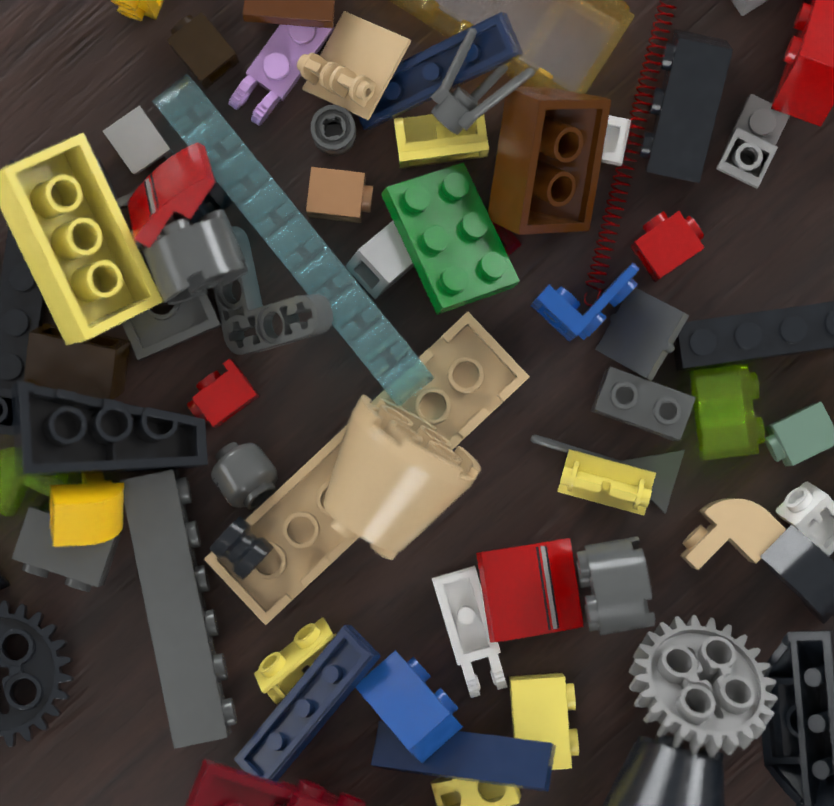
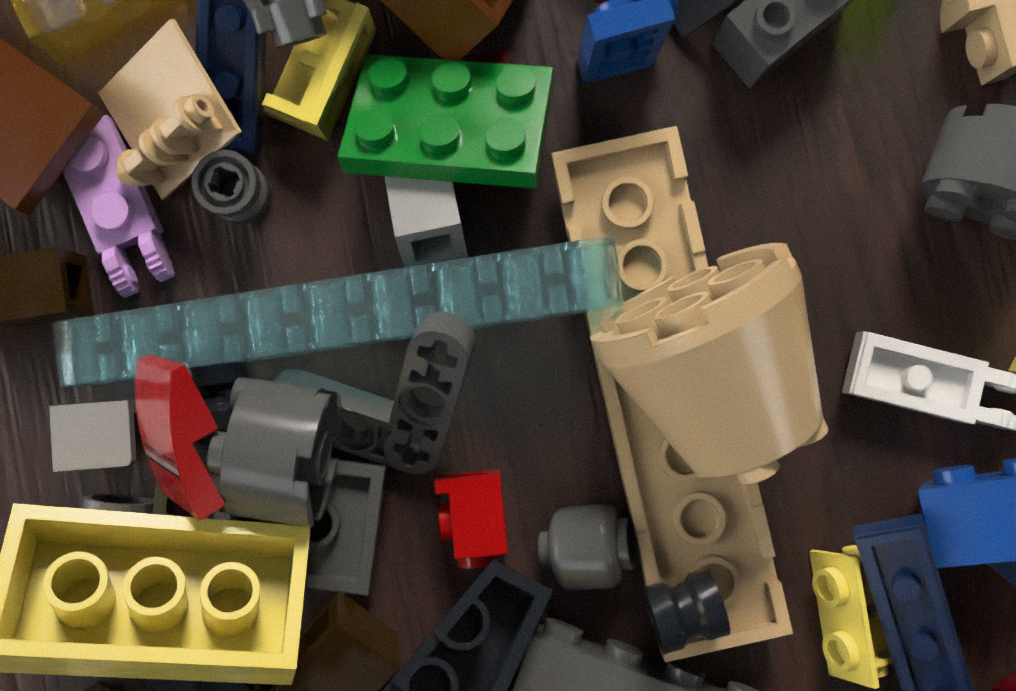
camera: 65 degrees left, 0 degrees up
medium nougat brick [306,167,373,223] -> none
red slope [476,538,584,642] -> none
dark grey piece [530,434,685,514] -> none
light yellow hinge [557,449,656,516] -> none

